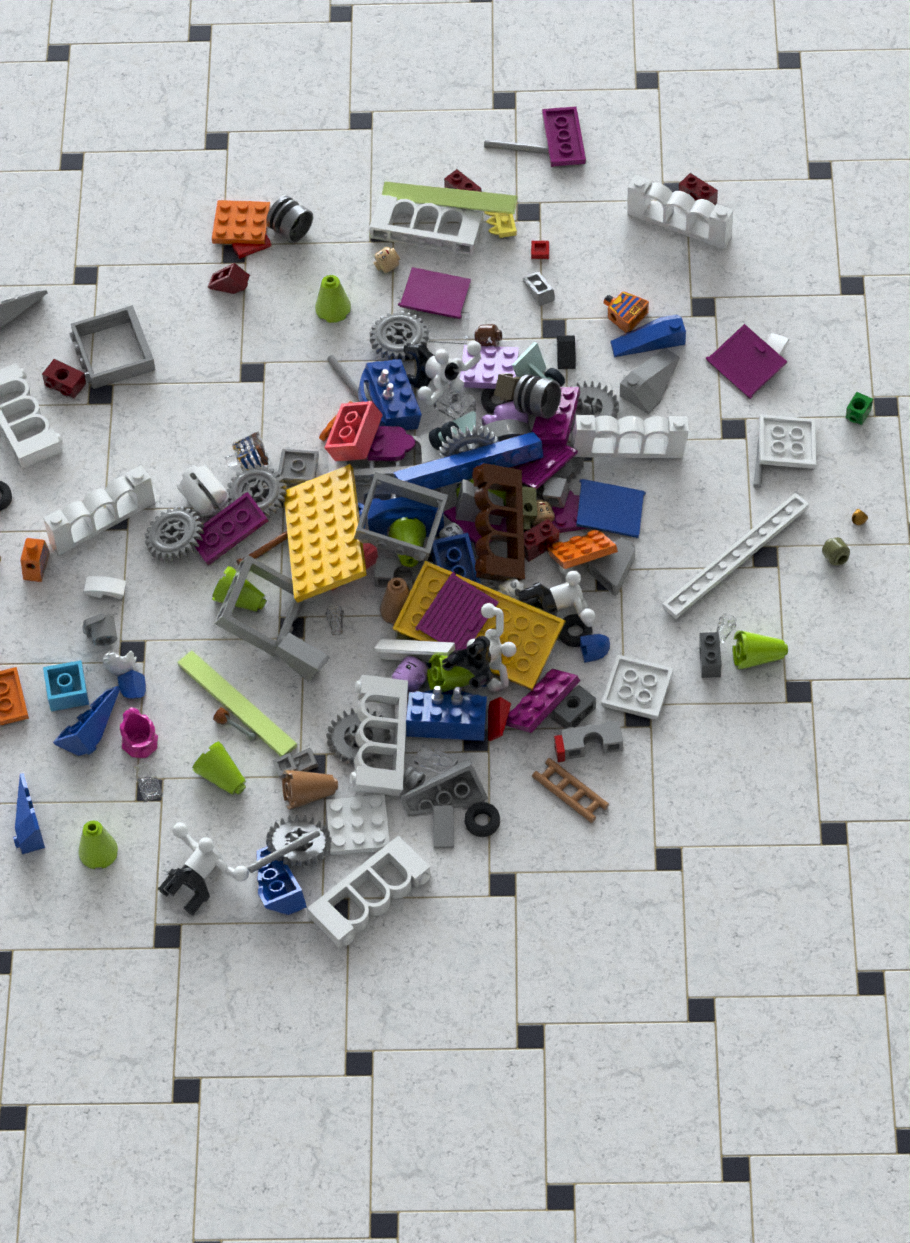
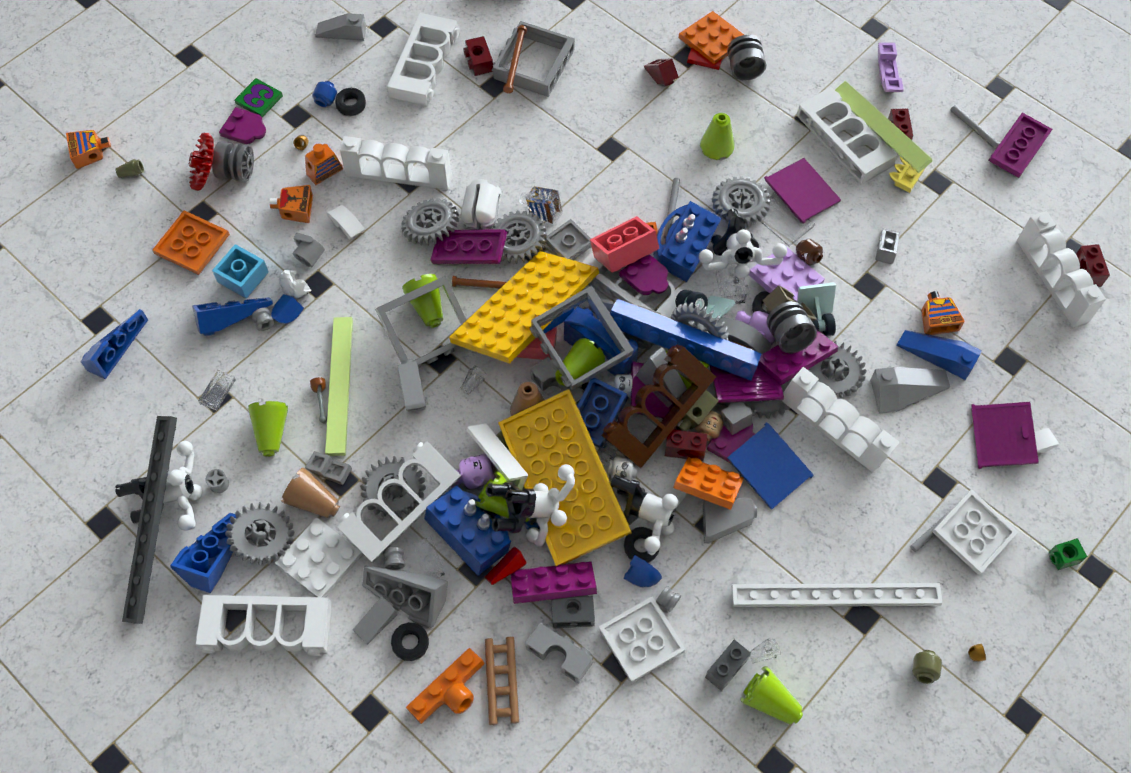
camera: 40 degrees right, 5 degrees up
lime cone [78,820,118,869] -> none
dark pink piece [120,707,158,758] -> none
light grey bar [247,829,320,873] -> none
tan head [373,247,401,273] -> none
magenta piece [415,572,499,650] -> none
red tile [531,241,549,259] -> none
red tile [554,735,565,762] -> none
black slope [557,335,576,369] -> none
none -> dark grey plate [122,416,177,624]
none -> light grey wheel [205,469,229,493]
none -> light grey wheel [252,308,275,331]
none -> orange torso [270,185,313,223]
none -> orange plate [406,648,485,724]
none -> dark orange bar [503,25,527,94]
none -> light grey wheel [656,586,681,612]
none -> lavender slope [878,43,904,92]

